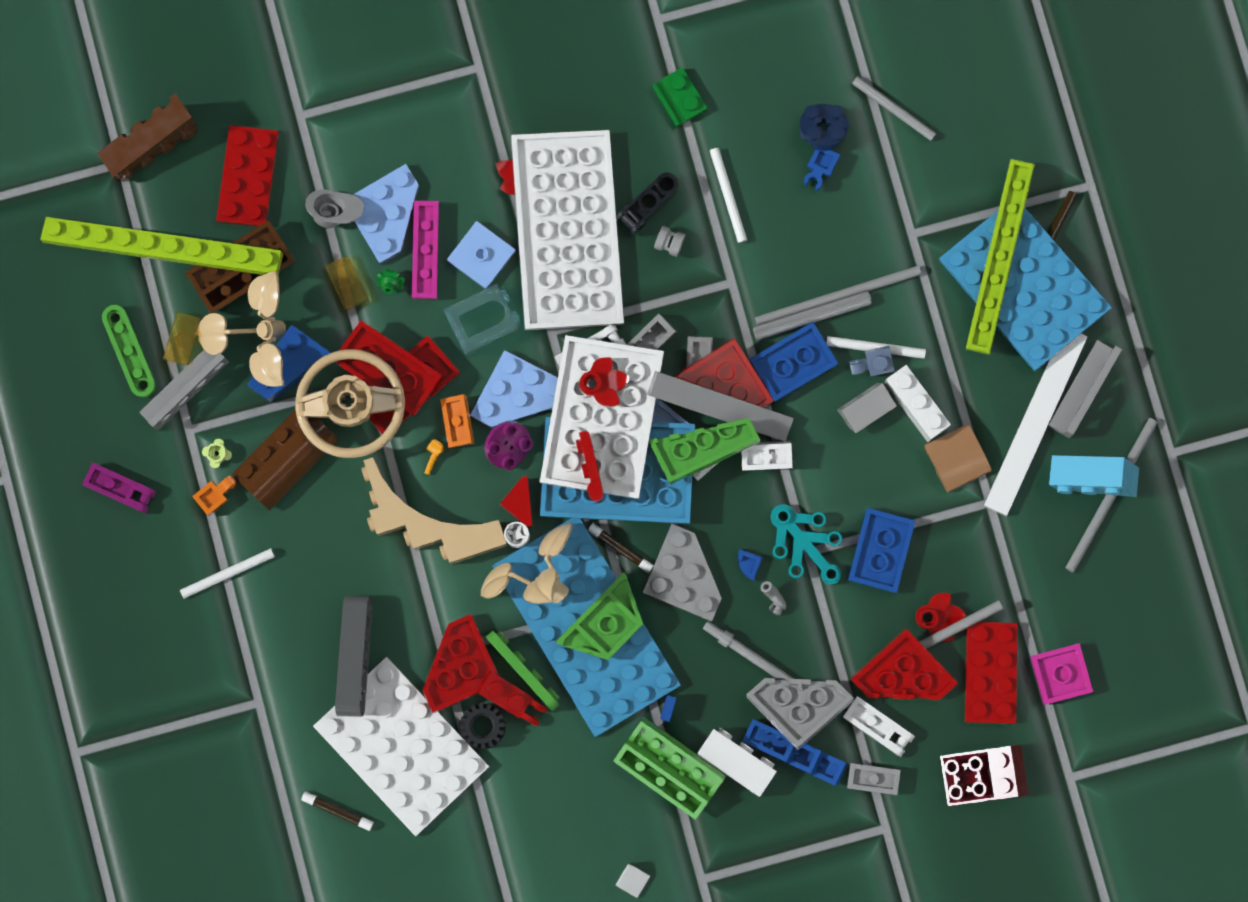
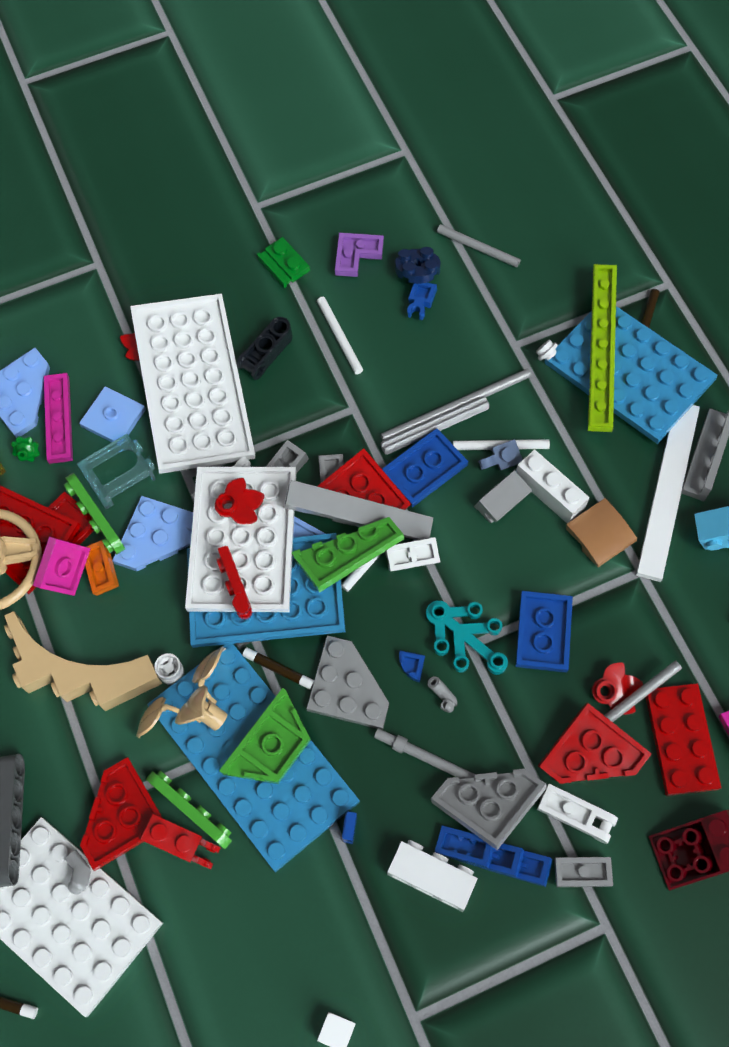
camera: 10 degrees left, 15 degrees down
light orange hand [424,439,444,475] -> none
black tyre [460,703,506,749] -> none
magenta plate [484,421,533,470] -> none
red slope [500,476,533,528] -> none
bright green brick [613,717,727,820] -> none
light grey wheel [654,226,686,257] -> none
none -> dark pink plate [33,536,91,596]
none -> bright green plate [63,473,125,555]
none -> light grey arm [65,850,91,894]
none -> medium lavender plate [335,233,384,277]
none -> white plate [536,340,558,361]

